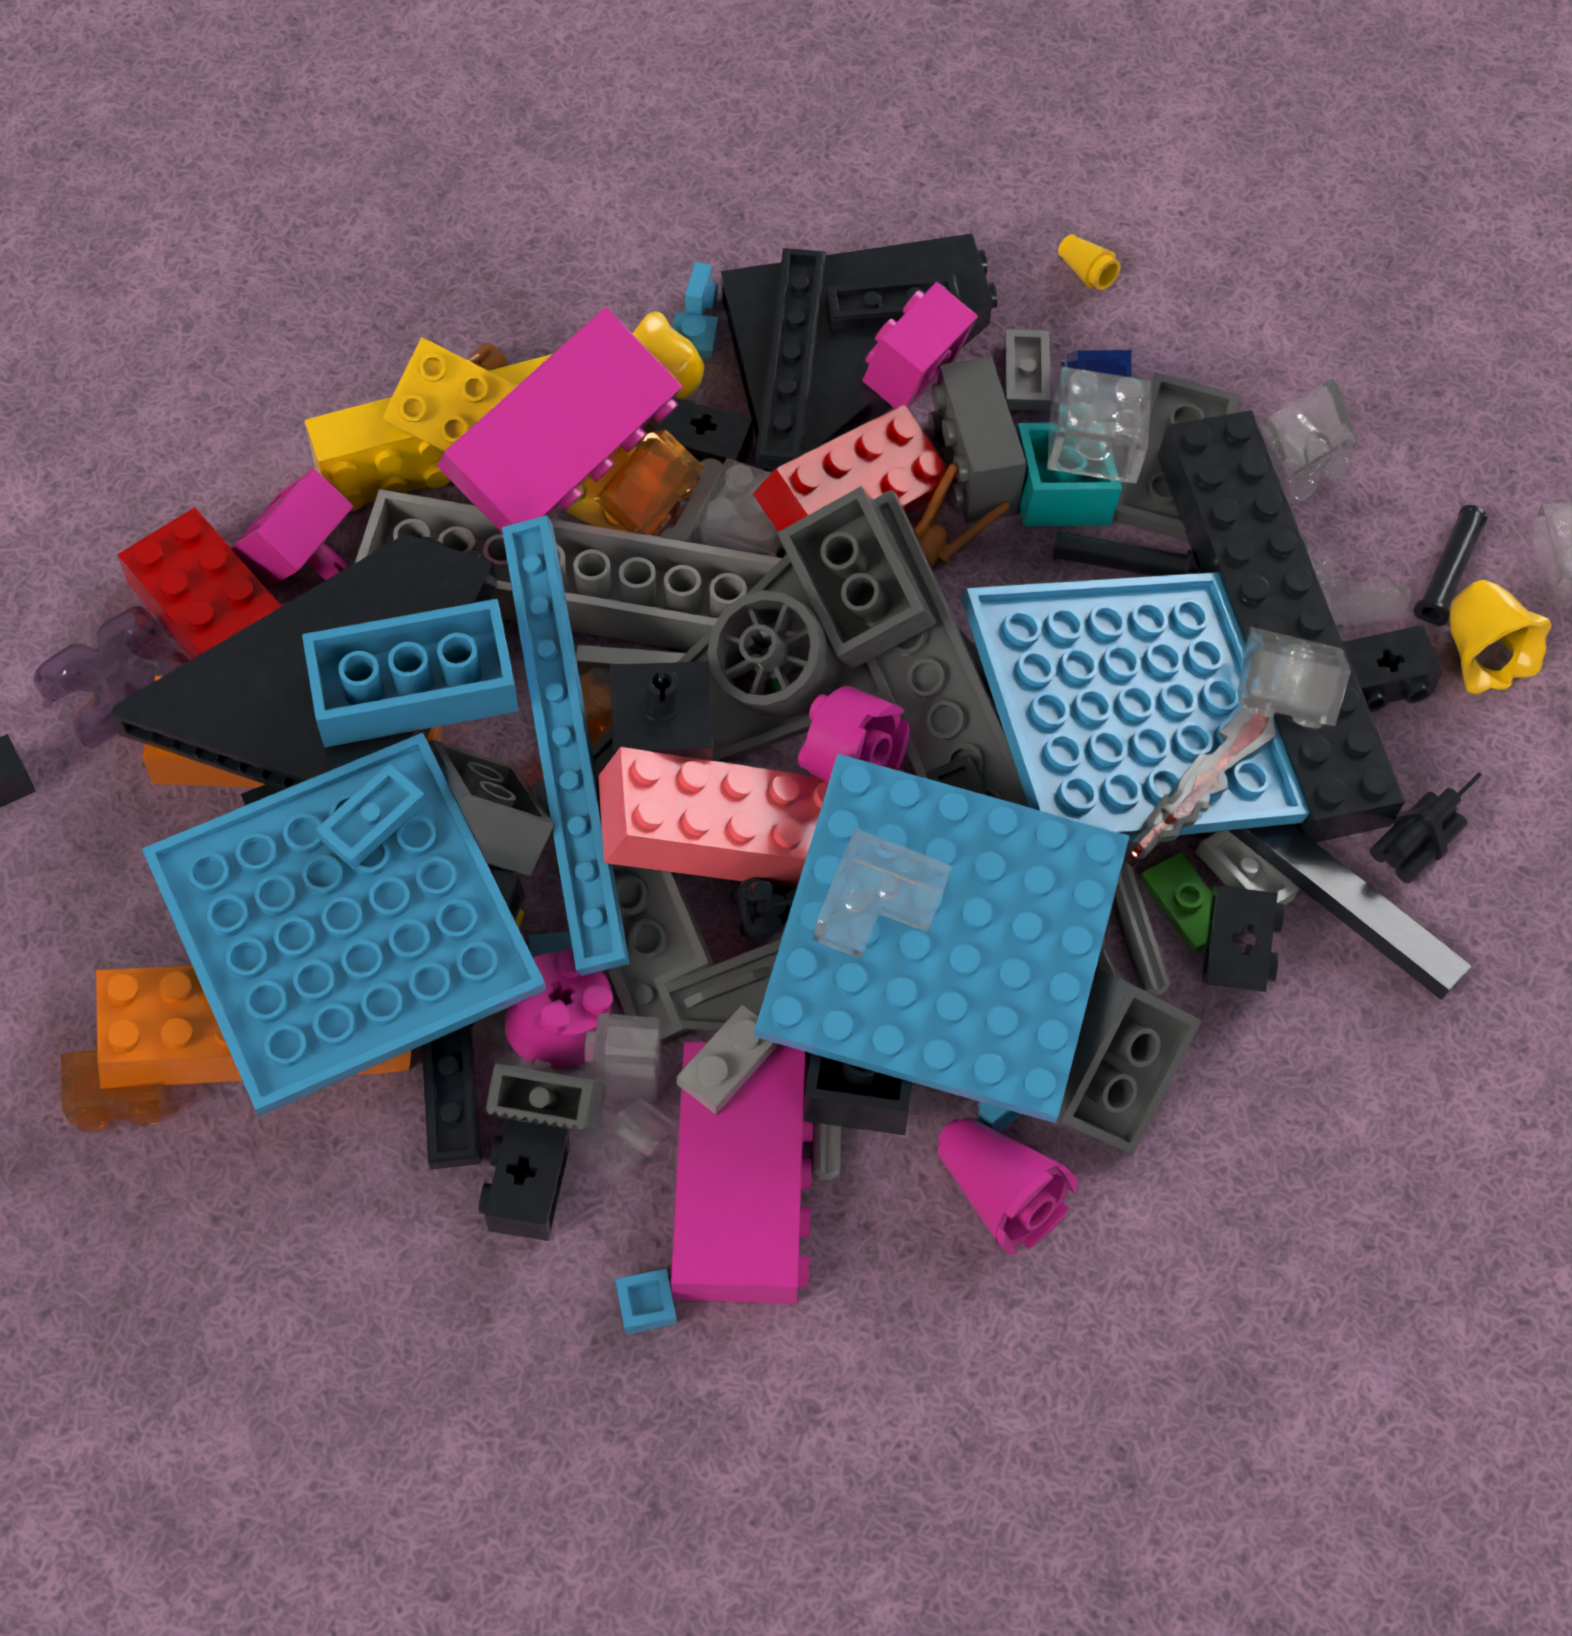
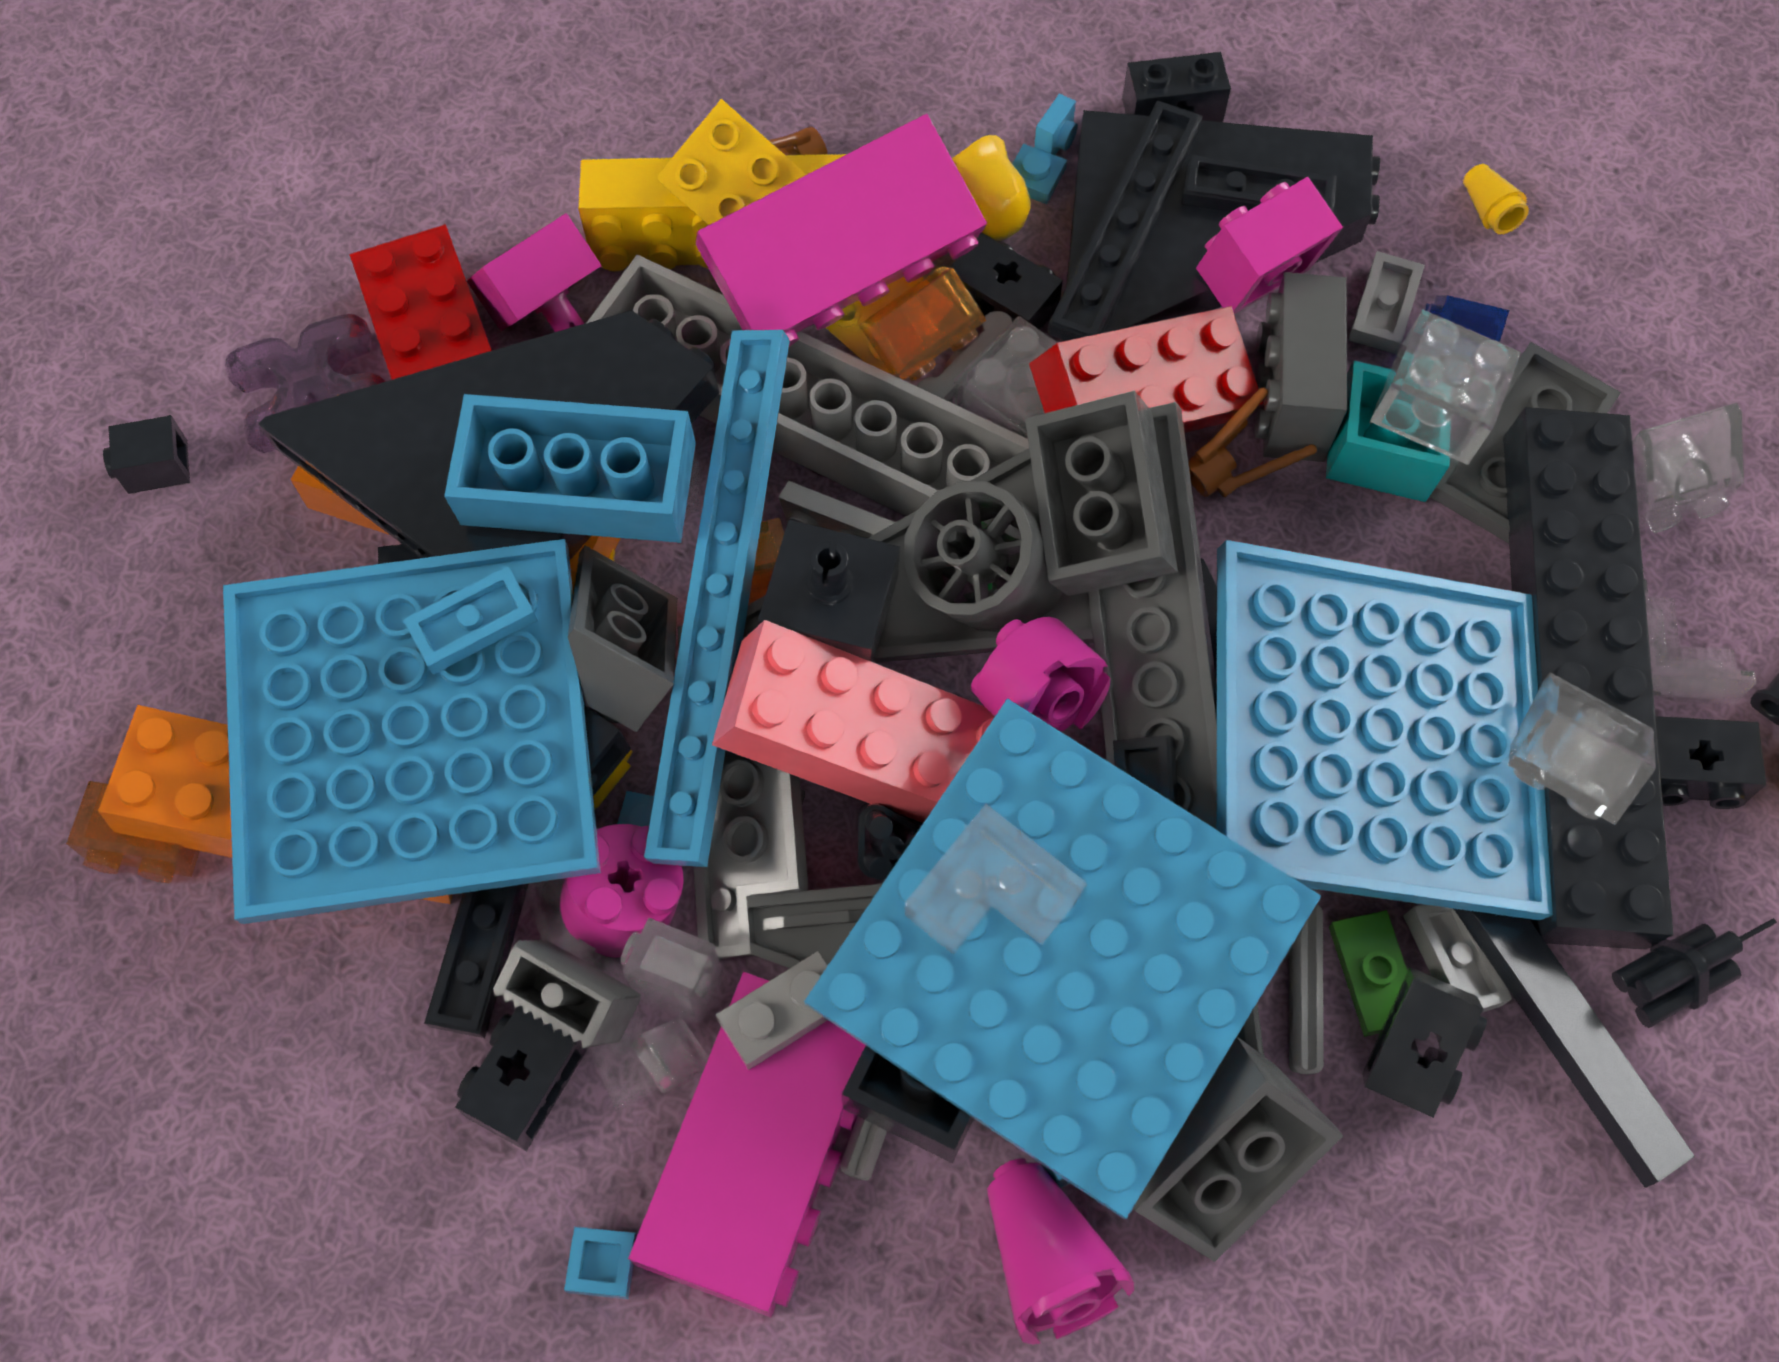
camera: 20 degrees right, 5 degrees up
black pin [1052,531,1193,576] -> none
sword [1129,691,1277,859] -> none
none -> black brick [1122,52,1231,122]

